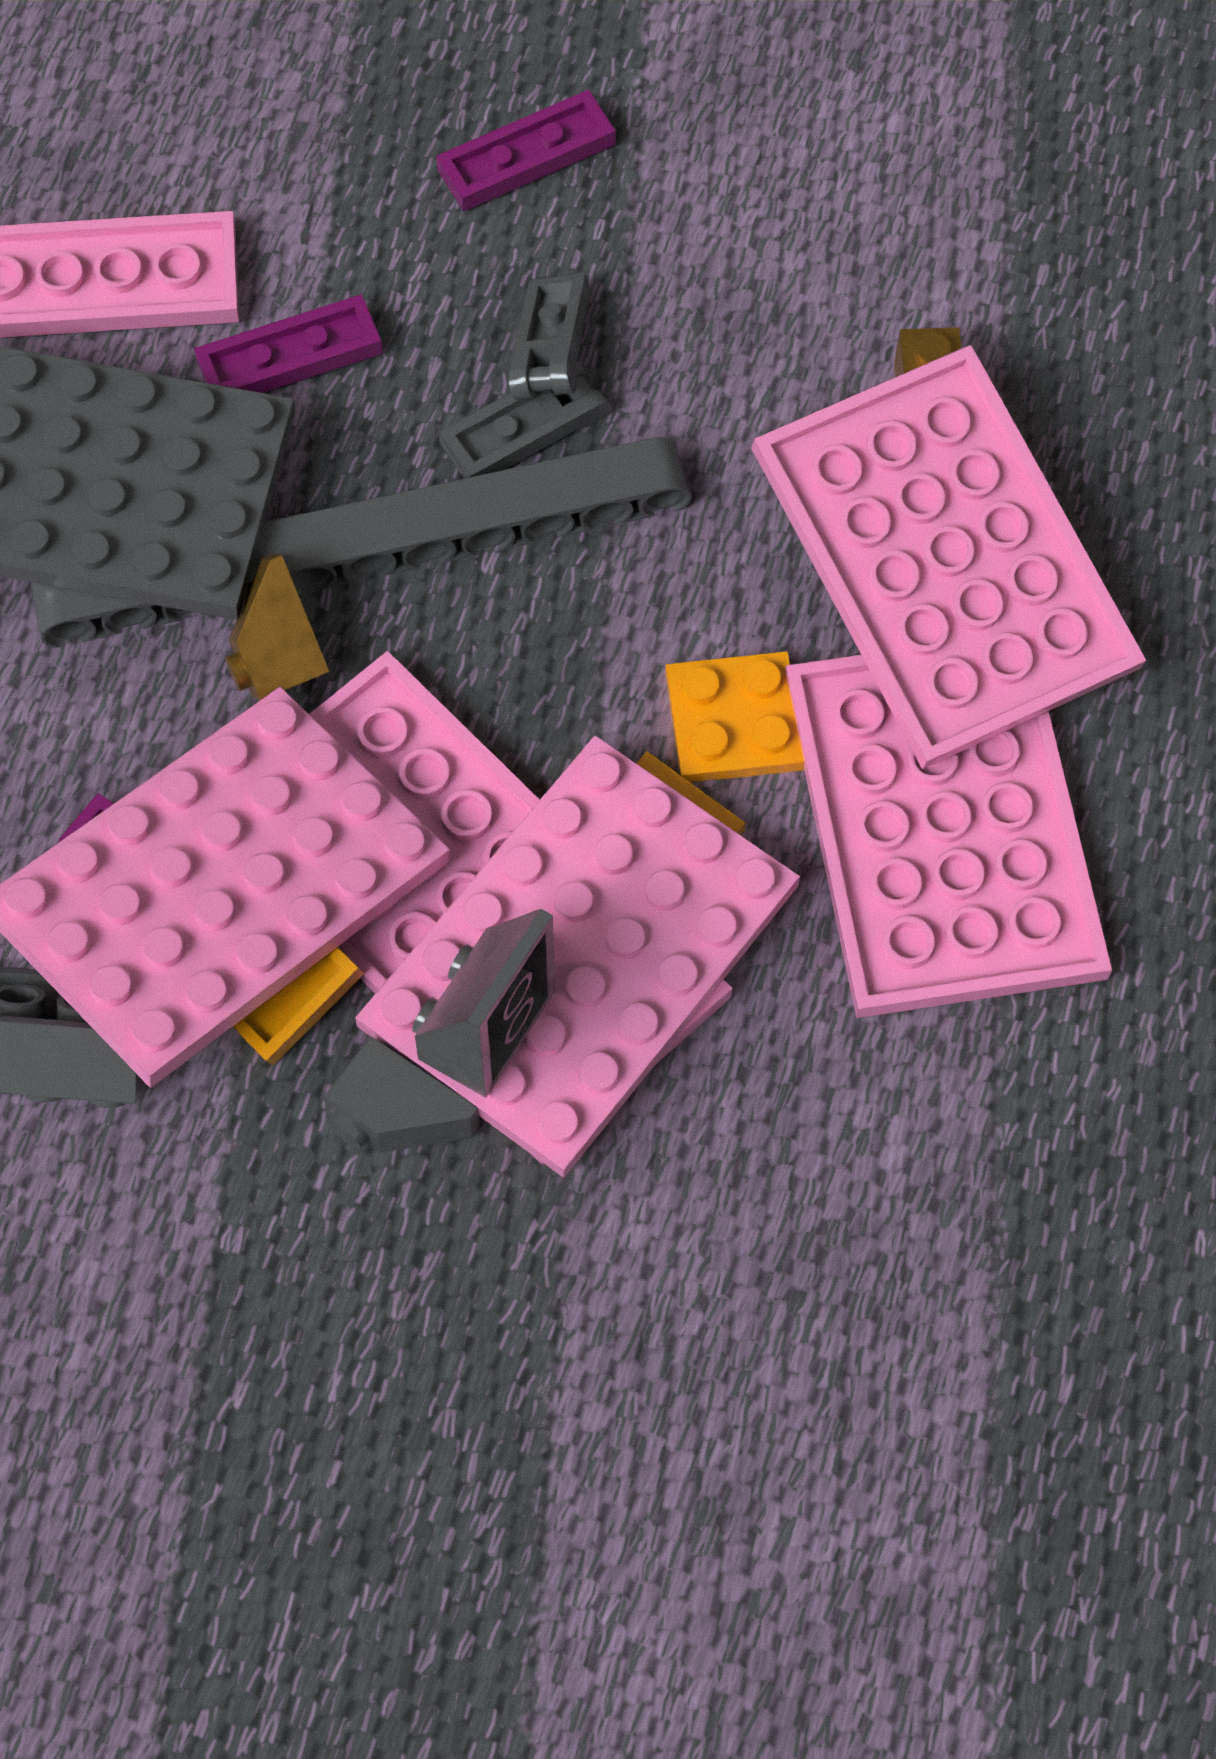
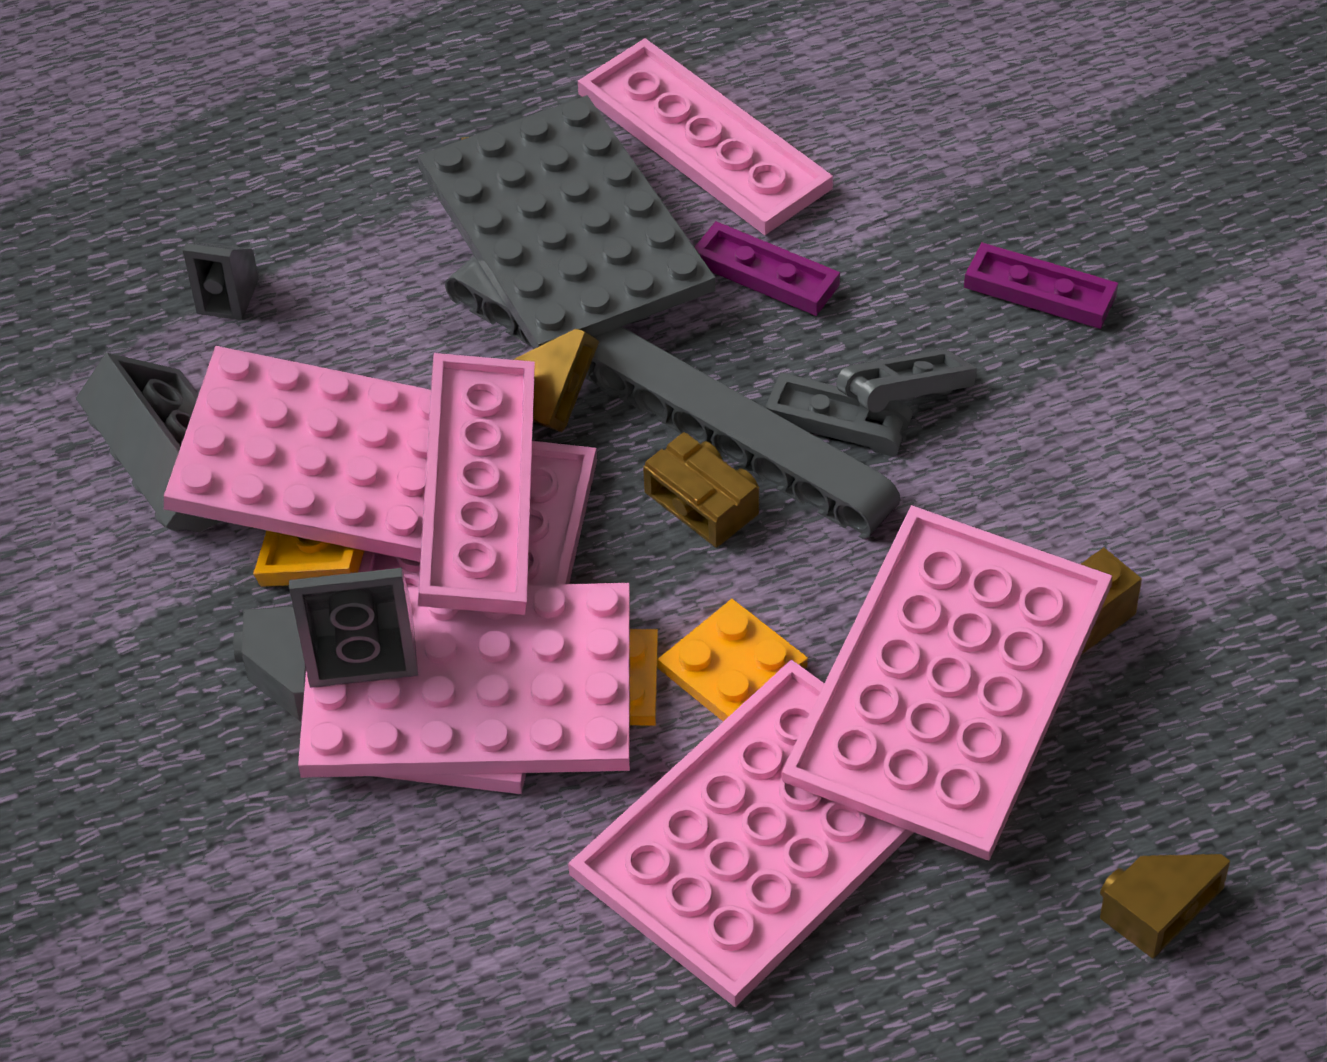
camera: 55 degrees right, 15 degrees down
none -> bright pink plate [417,353,535,615]
none -> pearl gold brick [643,432,759,548]

